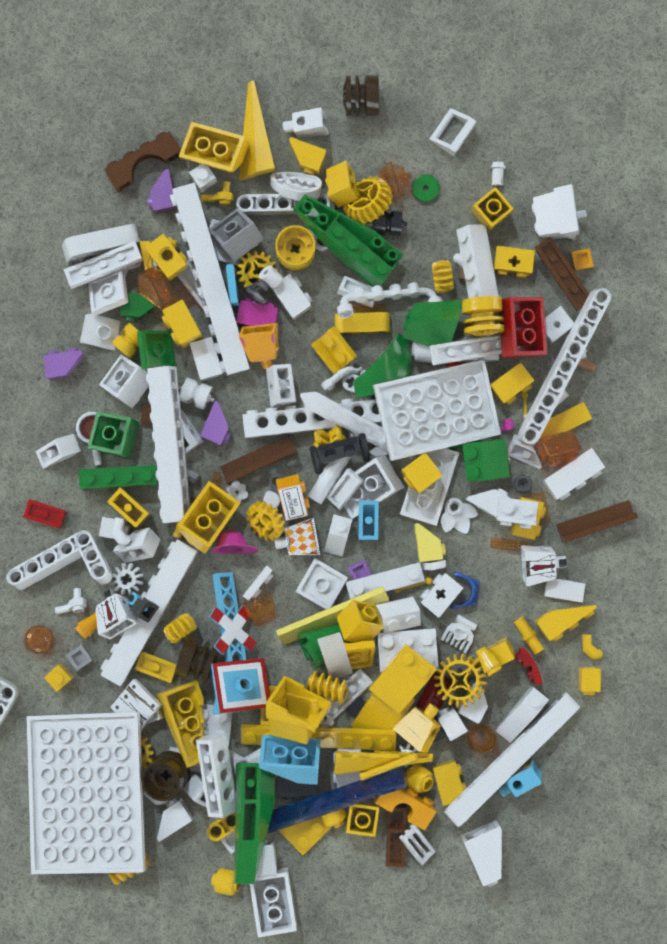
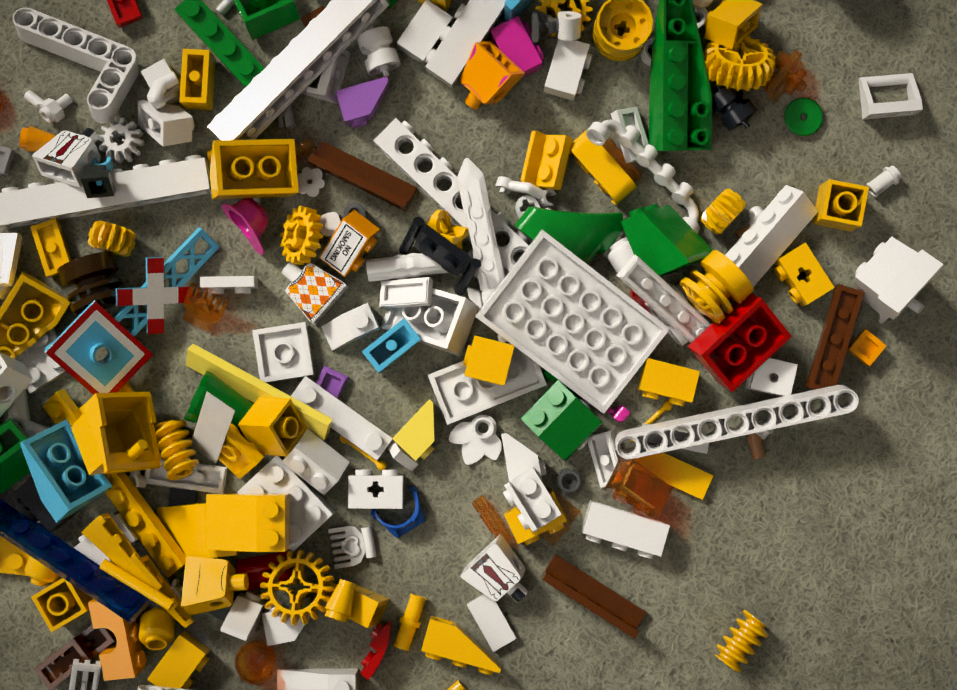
camera: 55 degrees right, 0 degrees up
white brick [266,364,296,408] -> none

